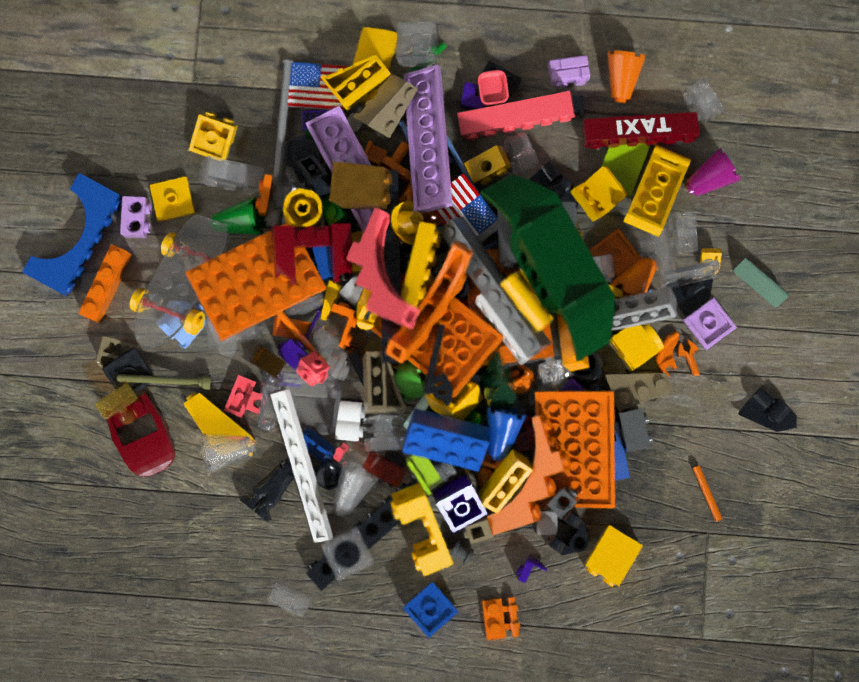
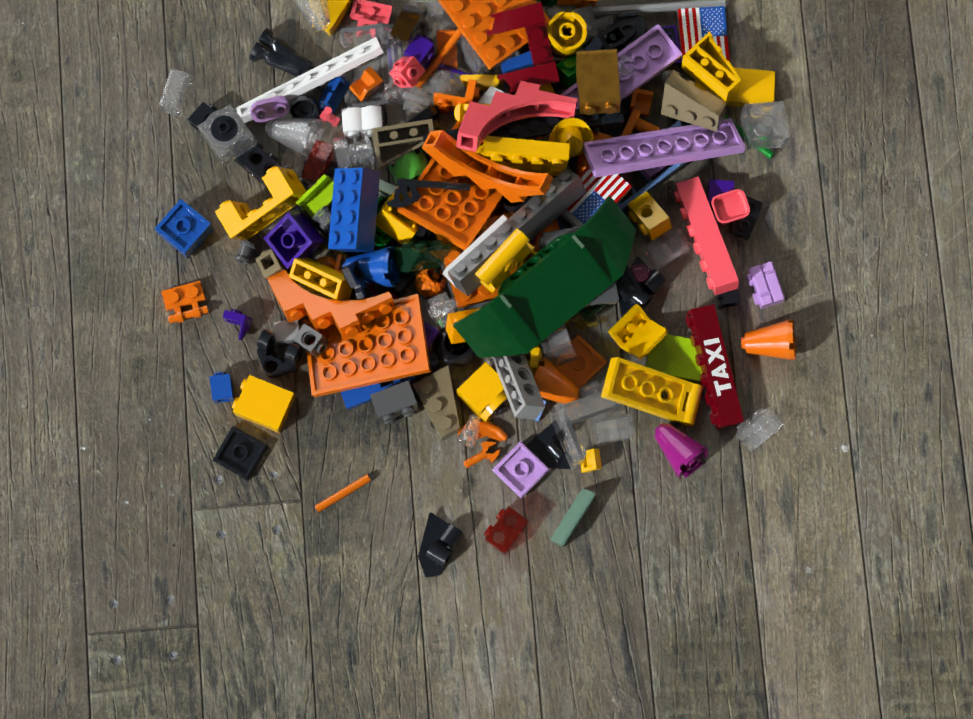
camera: 80 degrees right, 5 degrees down
none -> blue brick [209,372,235,404]
none -> black tile [212,426,268,481]
none -> lavender plate [250,96,290,122]
none -> black plate [342,260,371,300]
none -> orange panel [349,66,383,102]
none -> clear cone [459,415,481,447]
none -> clear red brick [483,506,528,555]
none -> clear pink piece [630,264,649,282]

